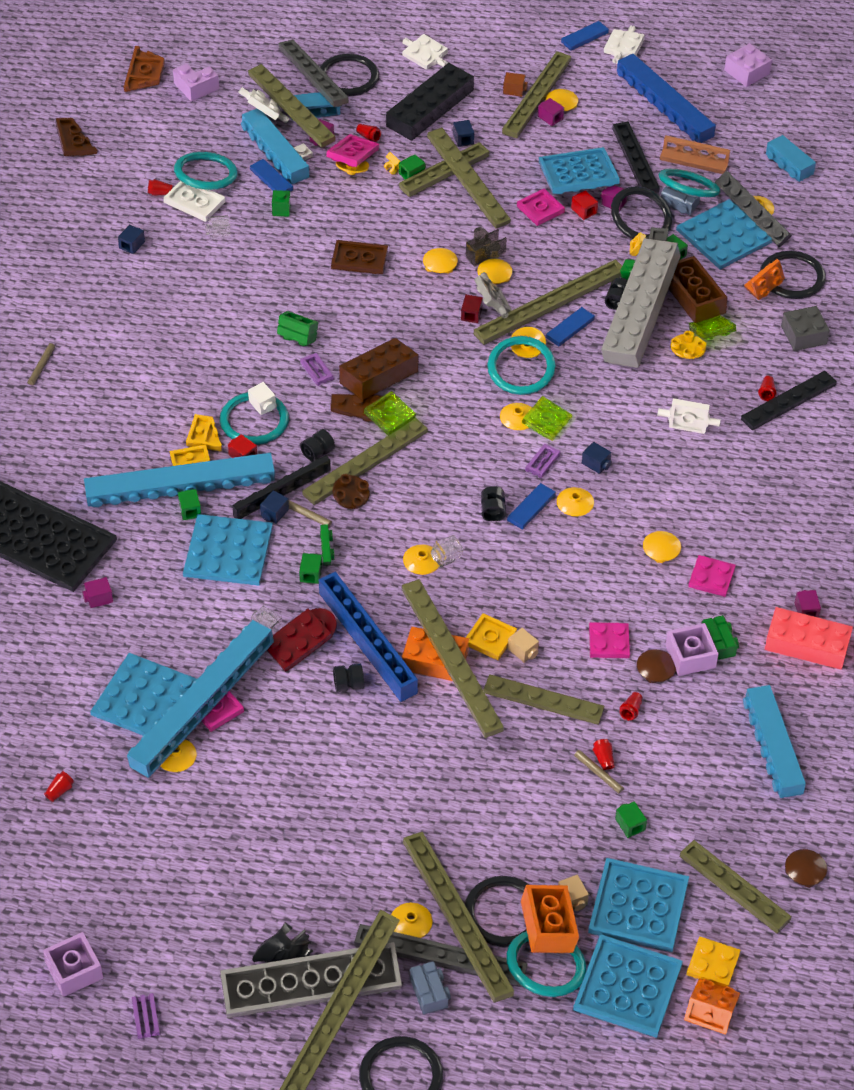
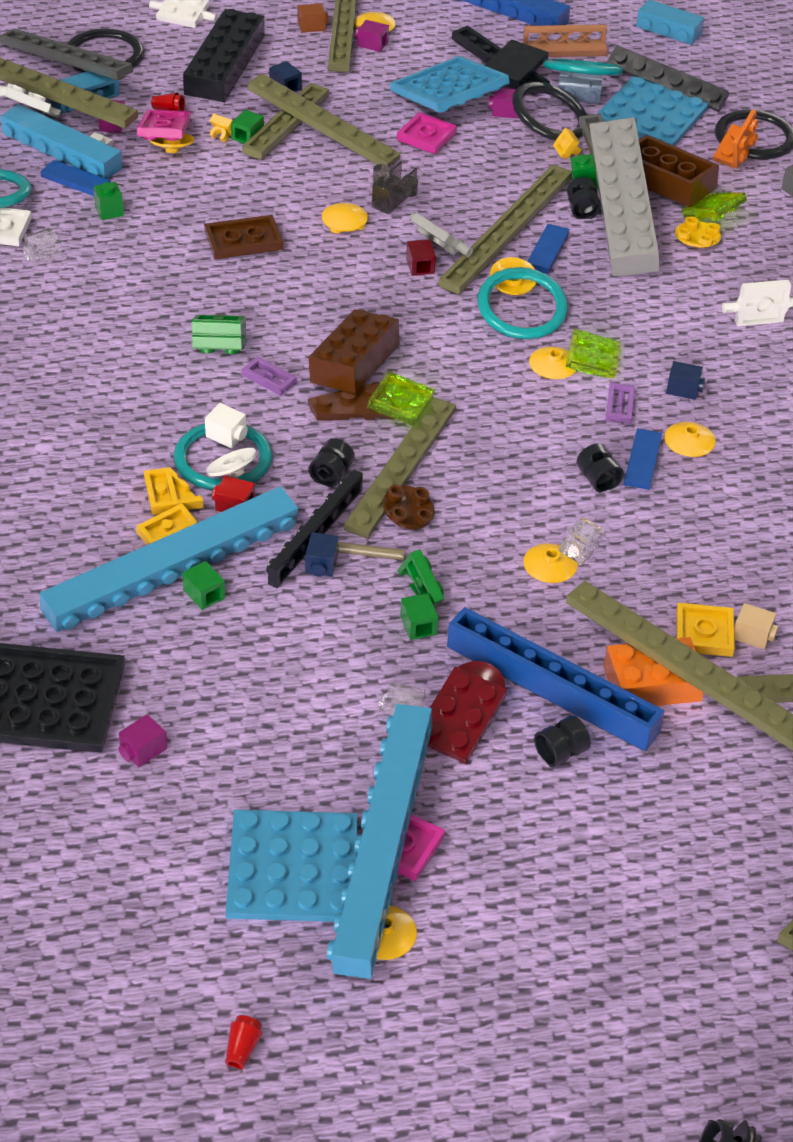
camera: 25 degrees left, 5 degrees down
dark azure plate [183,514,273,586] -> none
yellow dish [477,259,512,284] -> none
red brick [571,190,598,220] -> none
none -> white dish [206,448,257,478]
none -> black tile [484,39,549,88]

